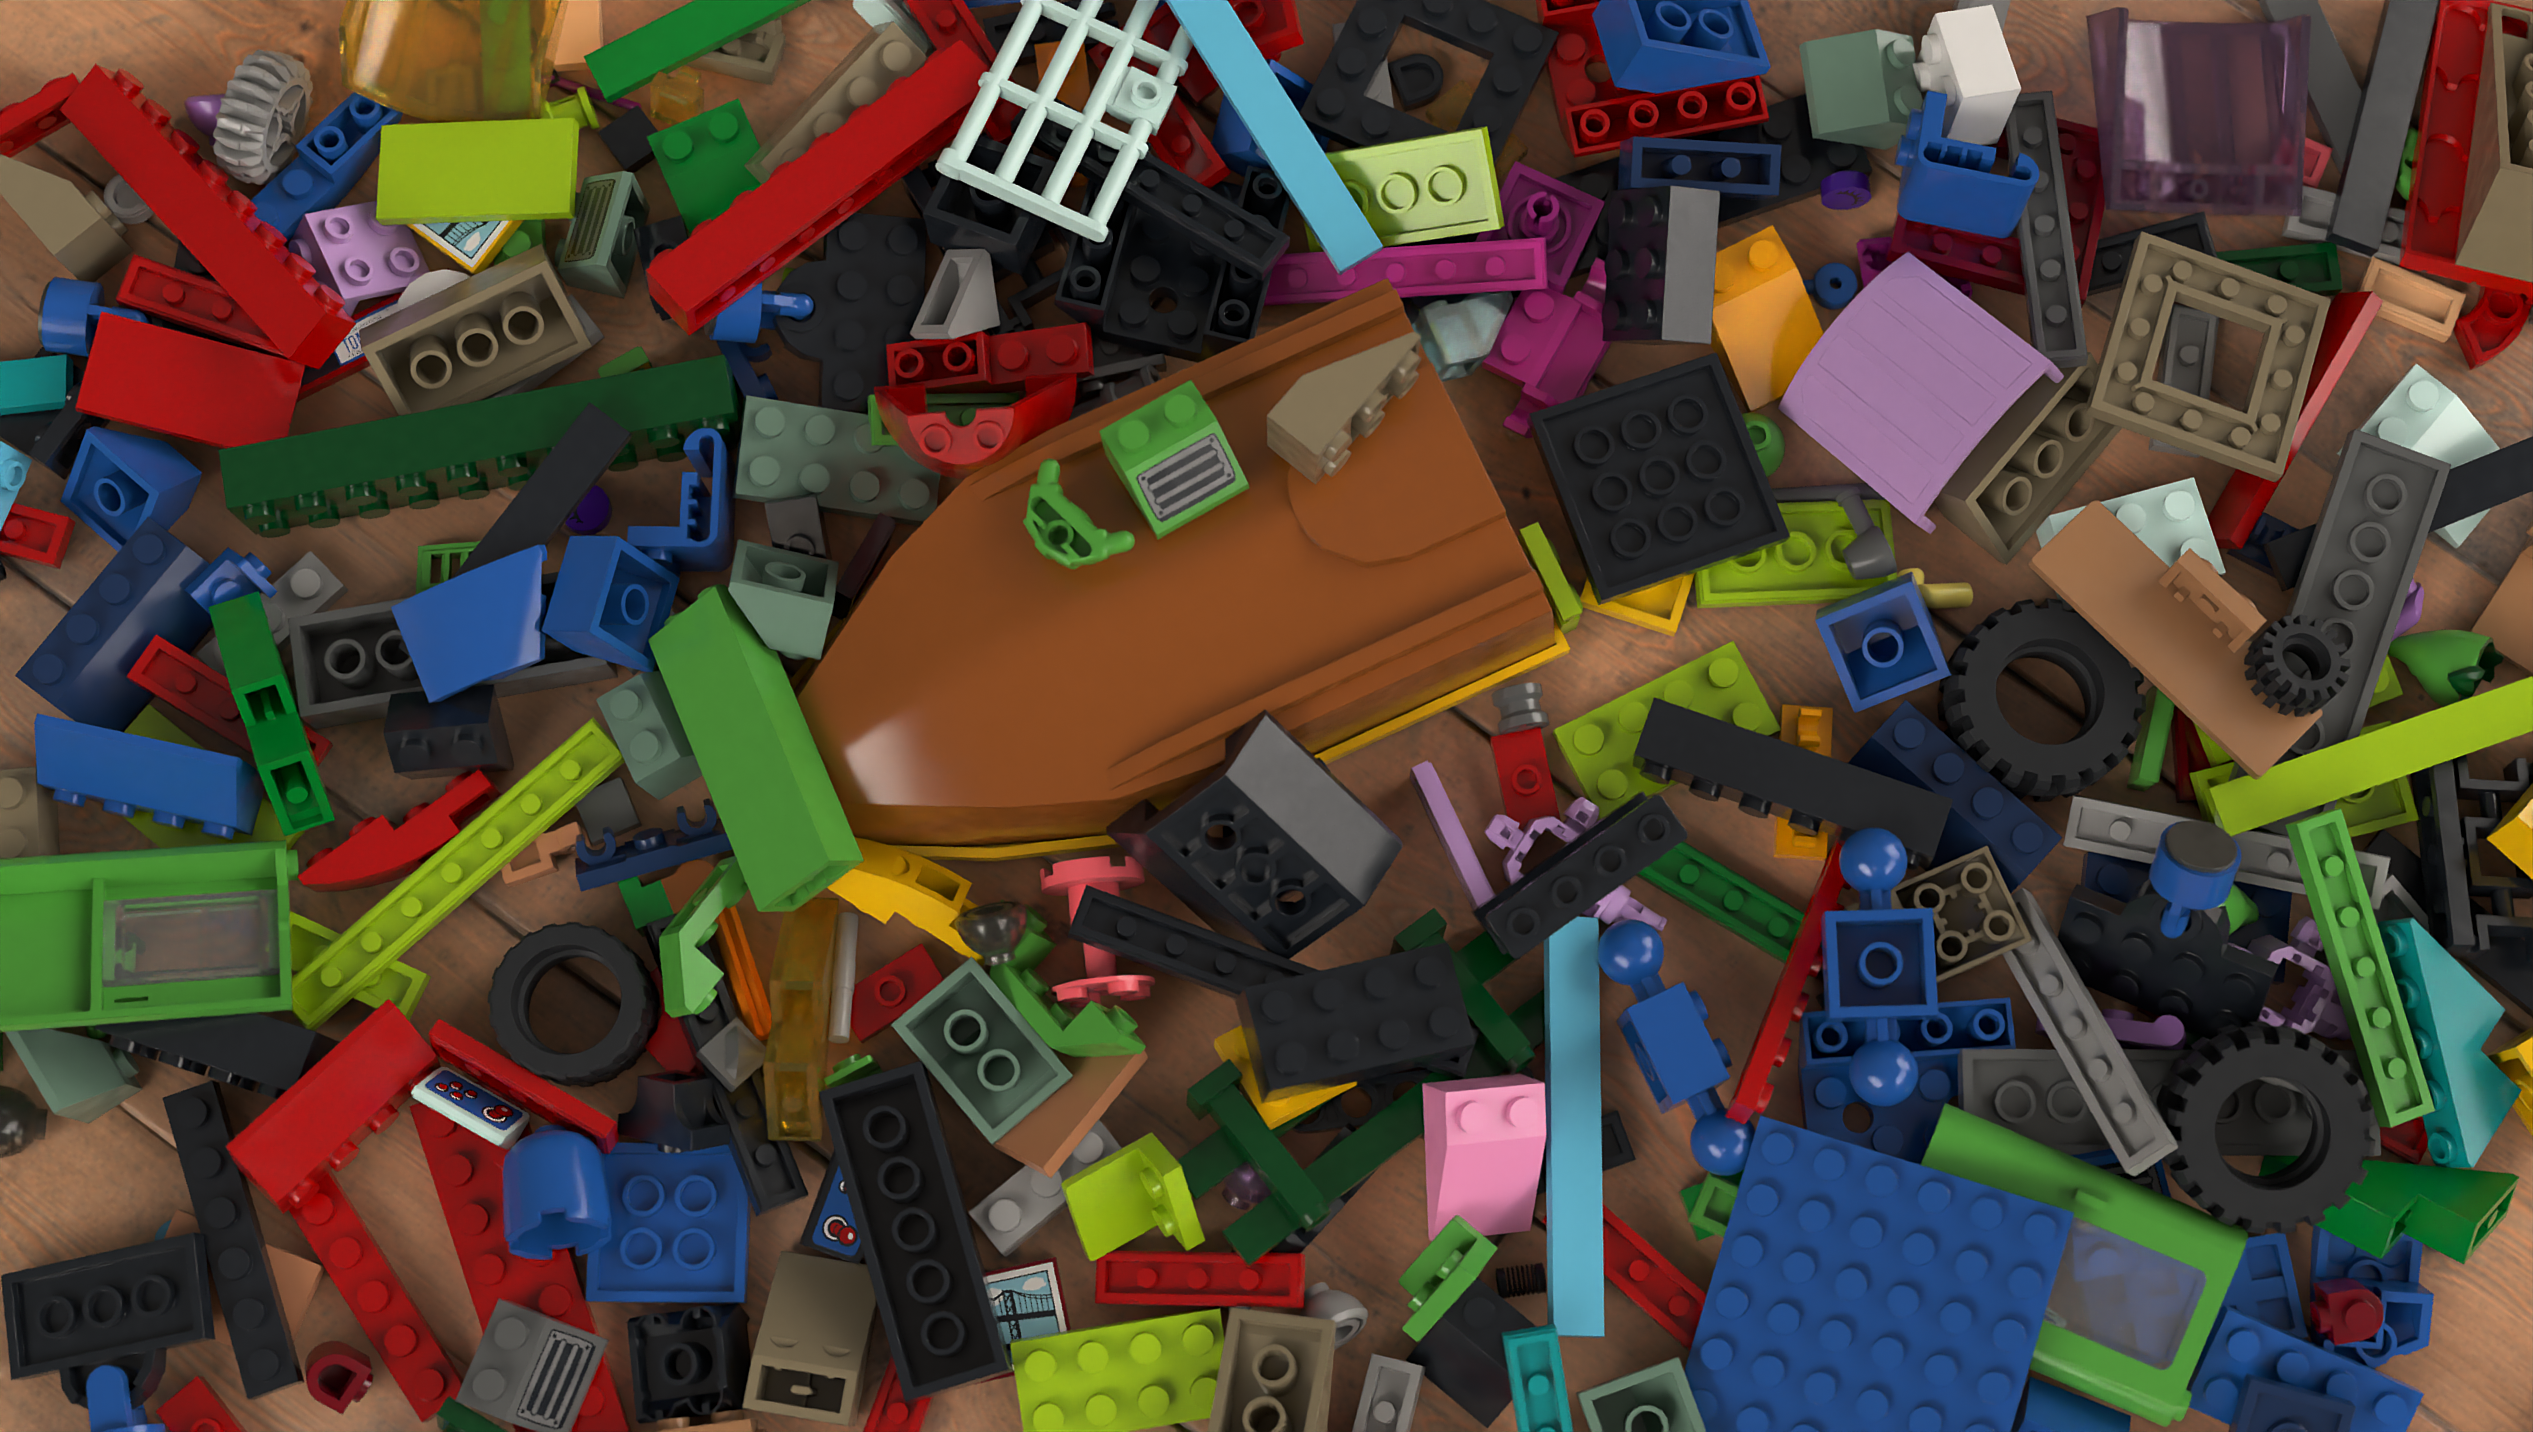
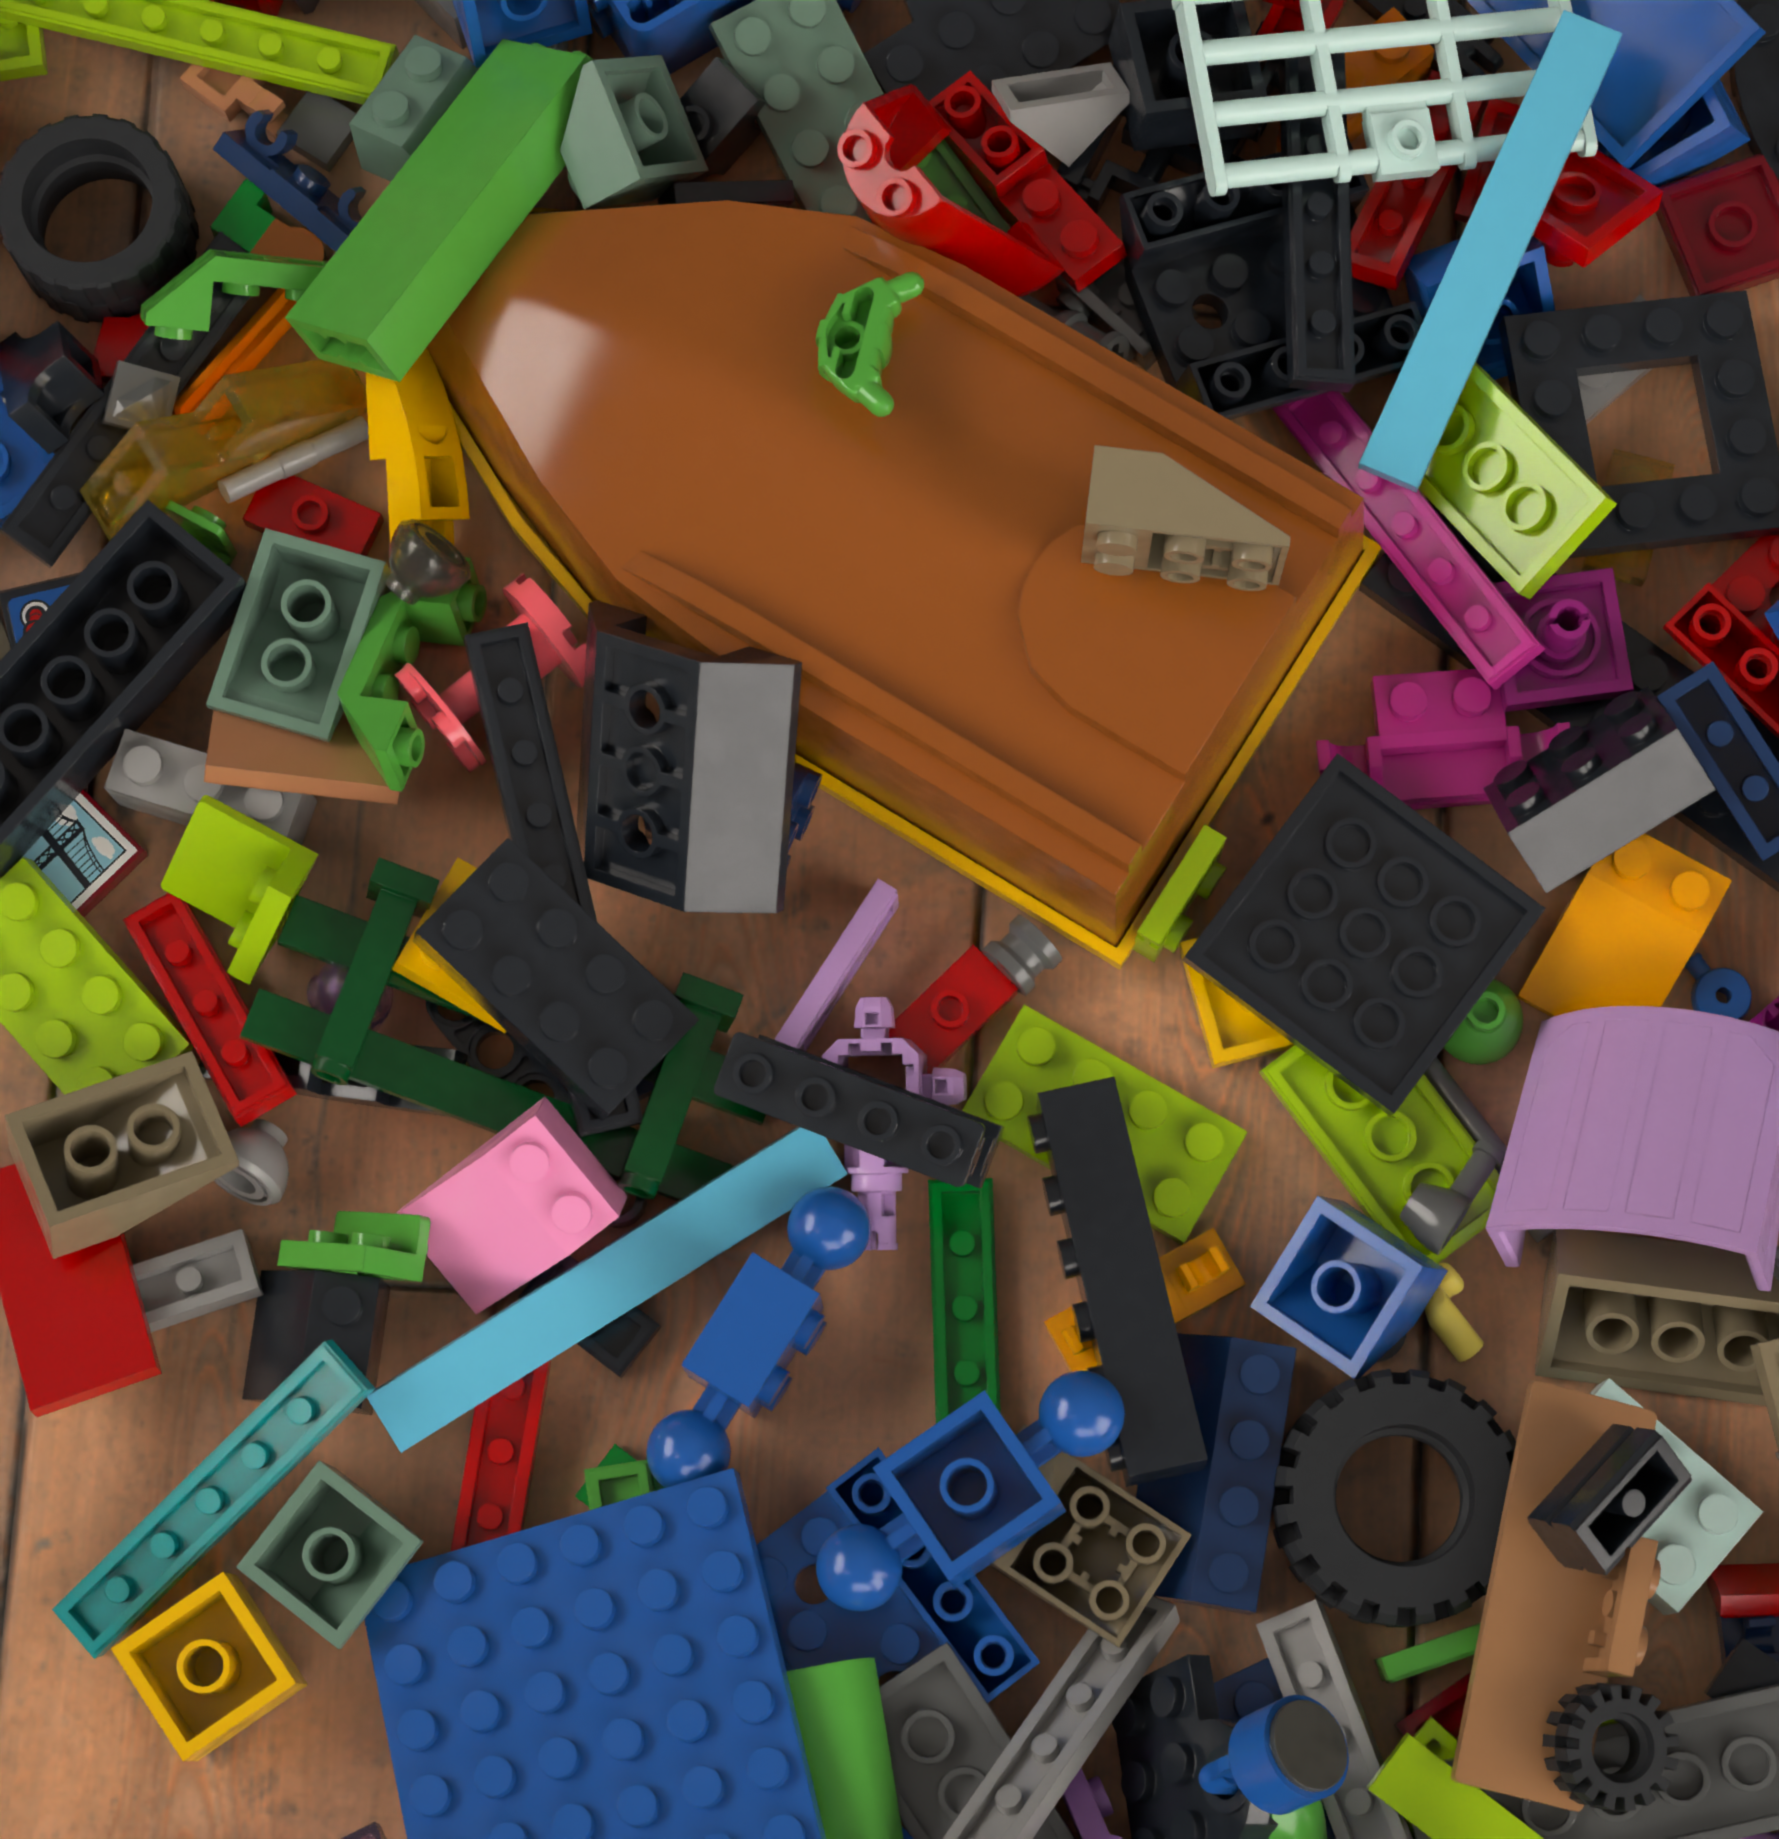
camera: 60 degrees right, 0 degrees up
bright green slope [1099,380,1249,539] -> none
black tile [1388,54,1444,113] -> none
clear light blue slope [1412,291,1513,382] -> none
black piece [1495,1262,1547,1299] -> none
red plate [1725,837,1851,1125] -> none
none -> black brick [1527,1424,1692,1576]

